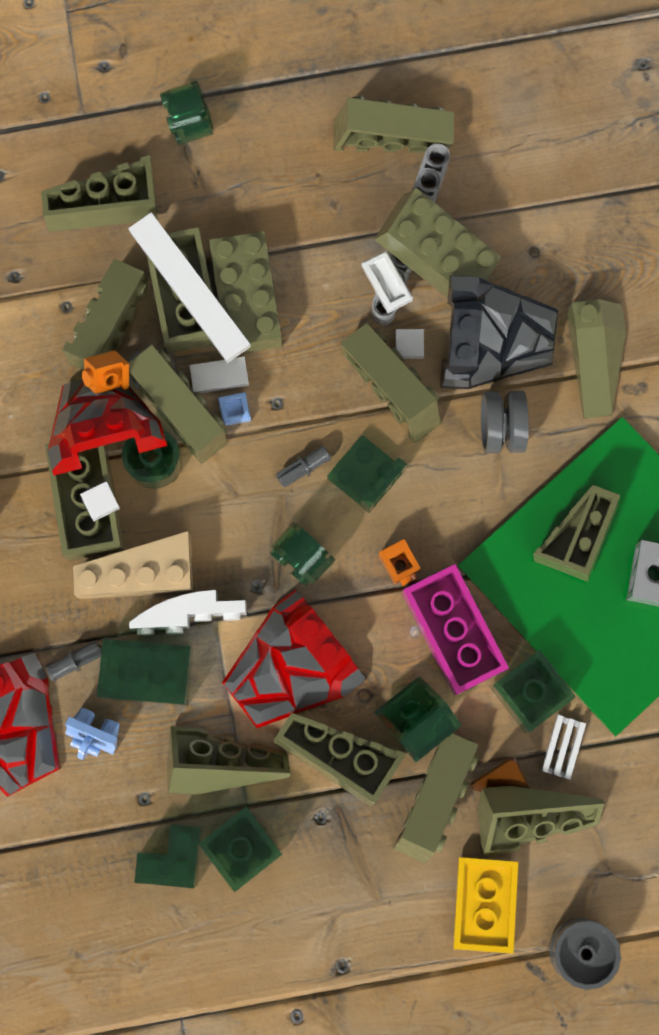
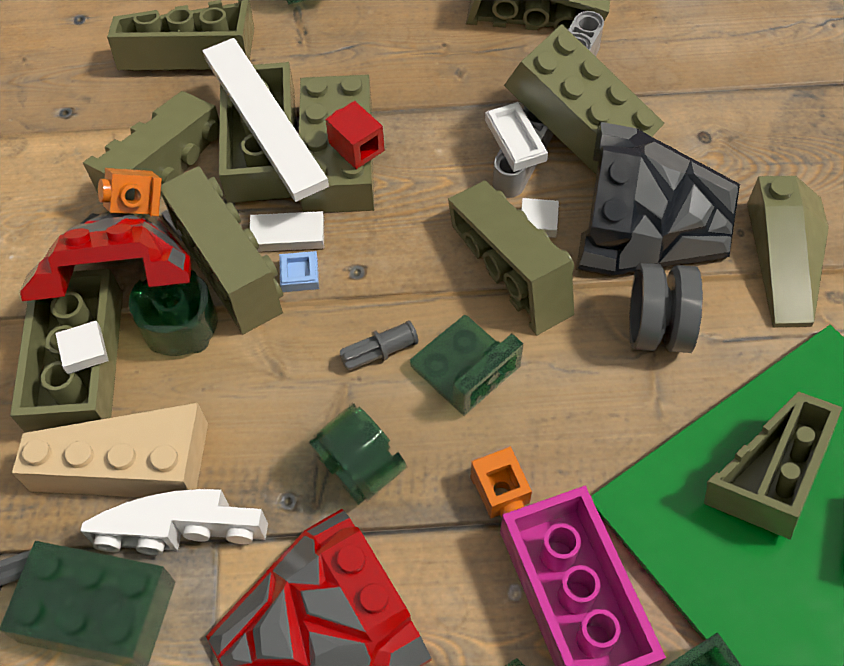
camera: 10 degrees right, 20 degrees down
none -> red brick [325,100,385,169]

